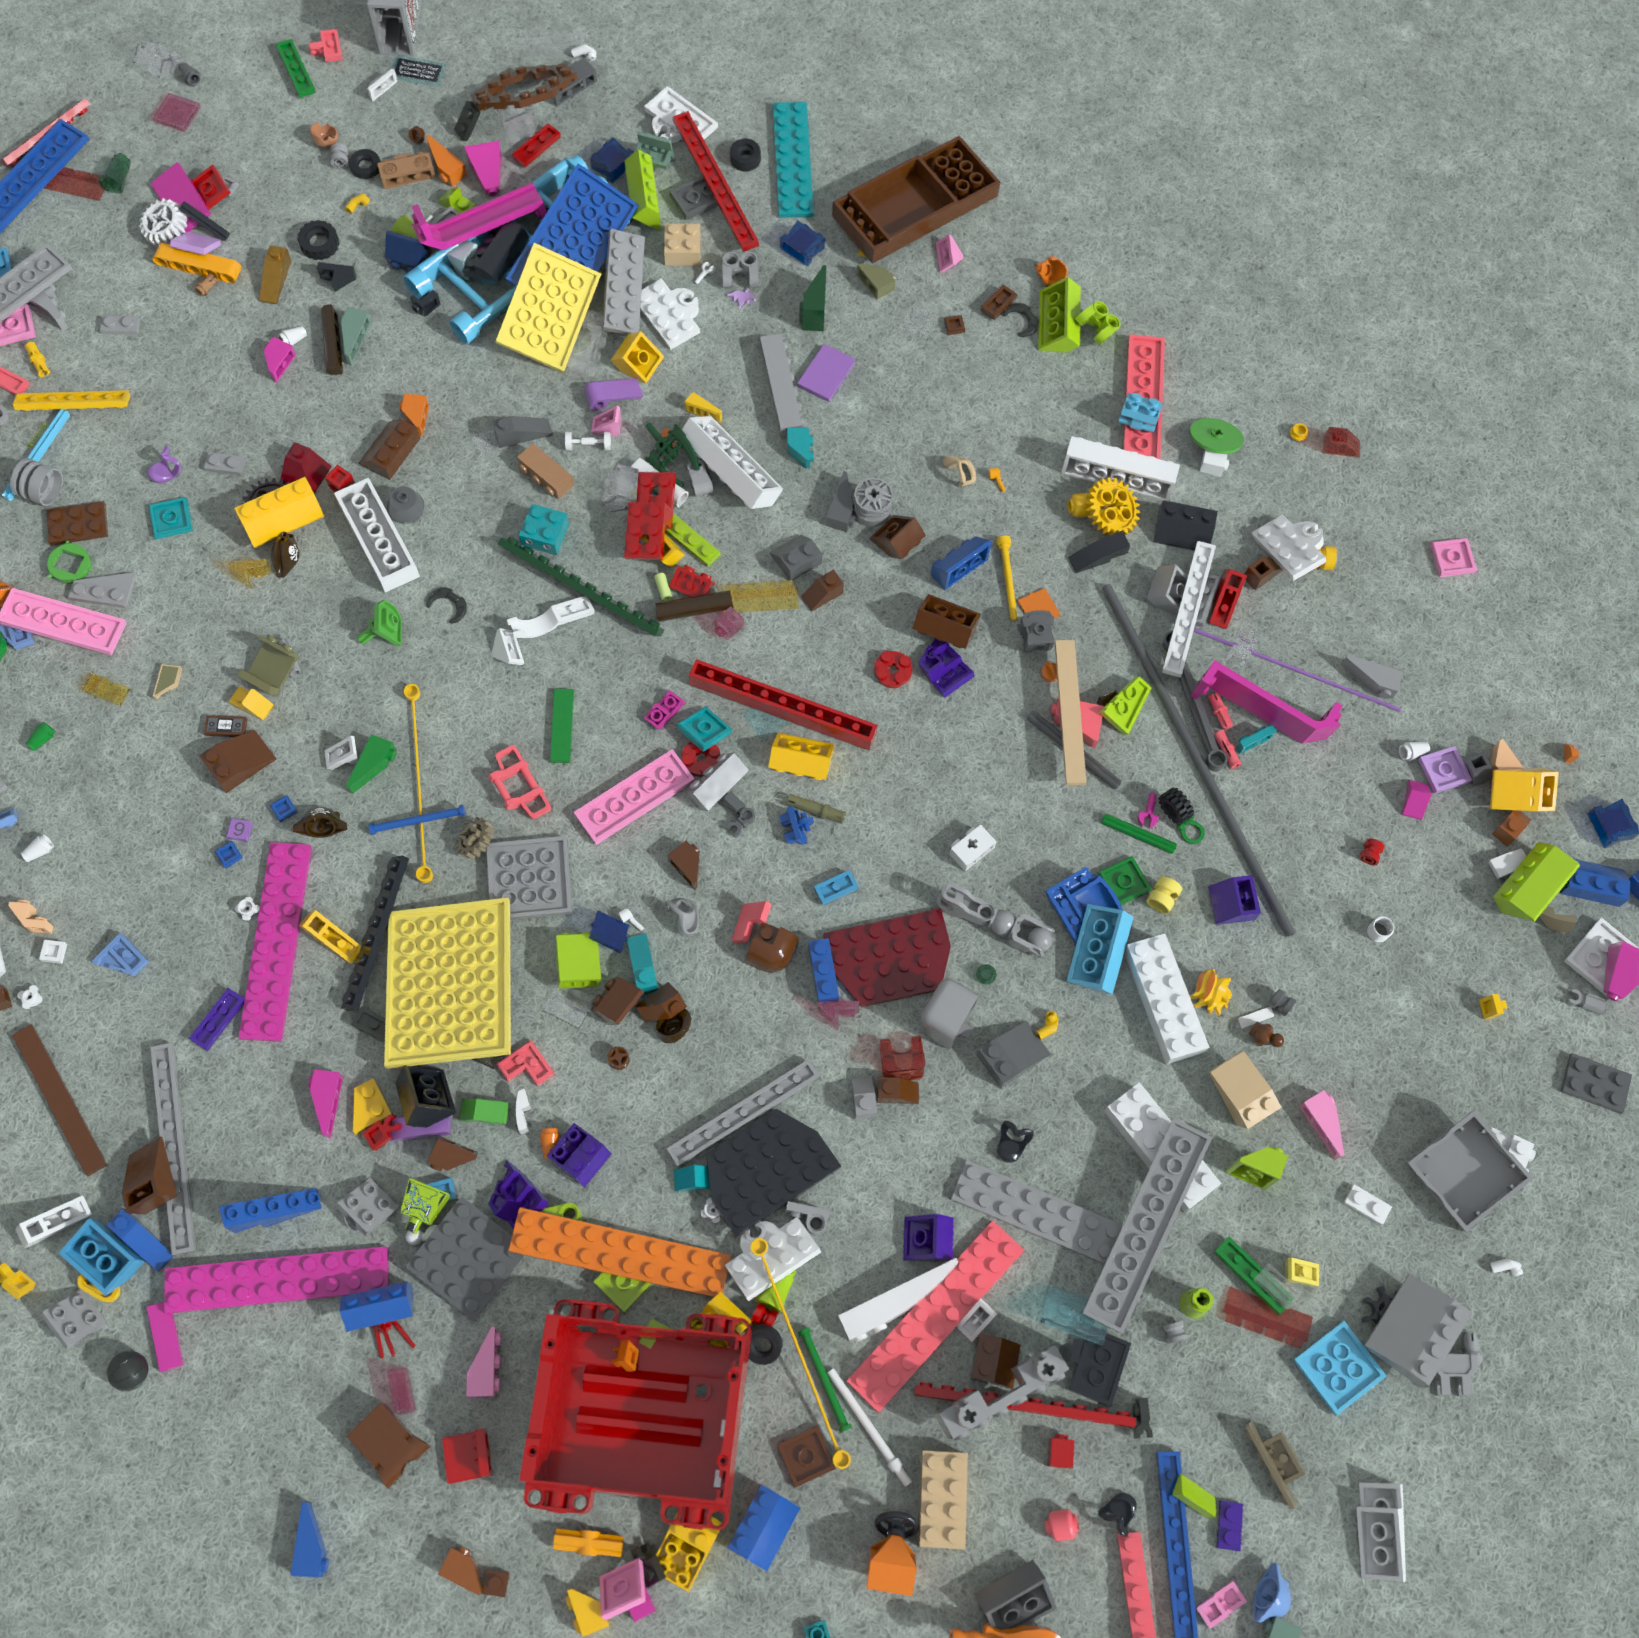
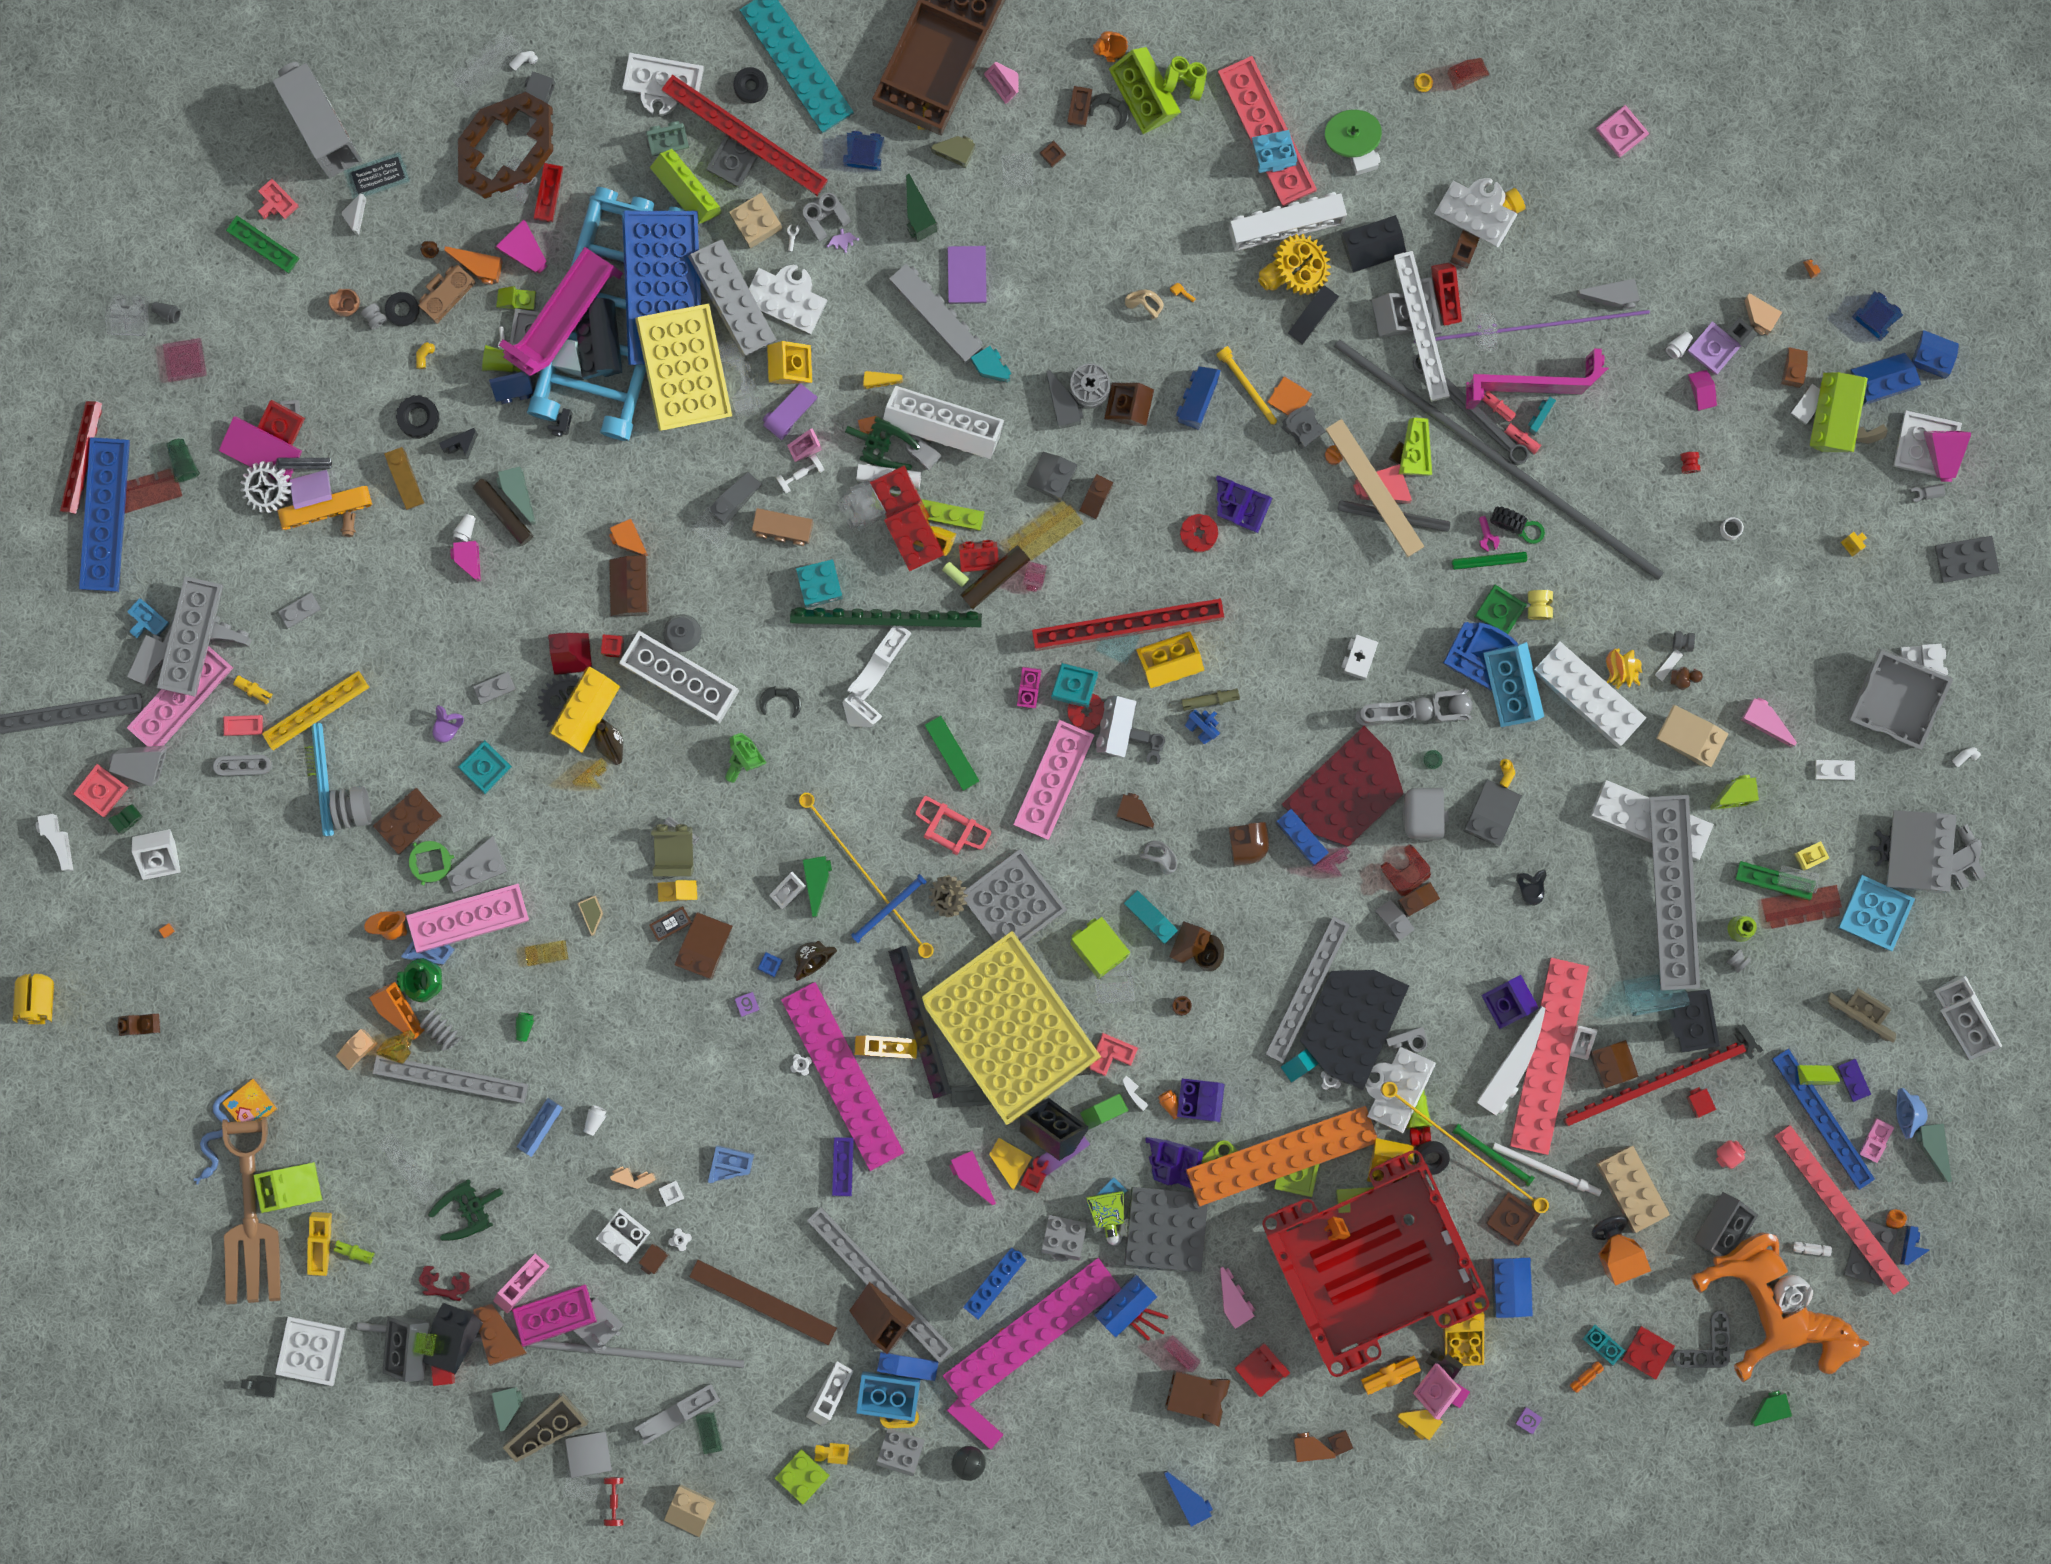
camera: 25 degrees left, 15 degrees up
blue tile [214,841,243,869] -> none
reddish brown slope [427,1136,478,1171] -> none
pearl dark grey plate [454,101,481,141] -> none
clear blue piece [589,910,629,953] -> none
clear blue hips [590,137,634,184] -> none
reddish brown slope [590,977,644,1025] -> none
white hand [618,909,644,931] -> none
coral tile [731,901,771,944] -> none
dark azure plate [814,870,859,906] -> none
reddish brown brick [912,594,981,649] -> none
light grey piece [934,1345,1069,1441] -> none
light grey plate [951,1160,1123,1265] -> none
black piece [1098,1493,1137,1538] -> none
dark purple slope [1208,875,1261,925] -> none
yellow slope [1490,768,1559,811] -> none

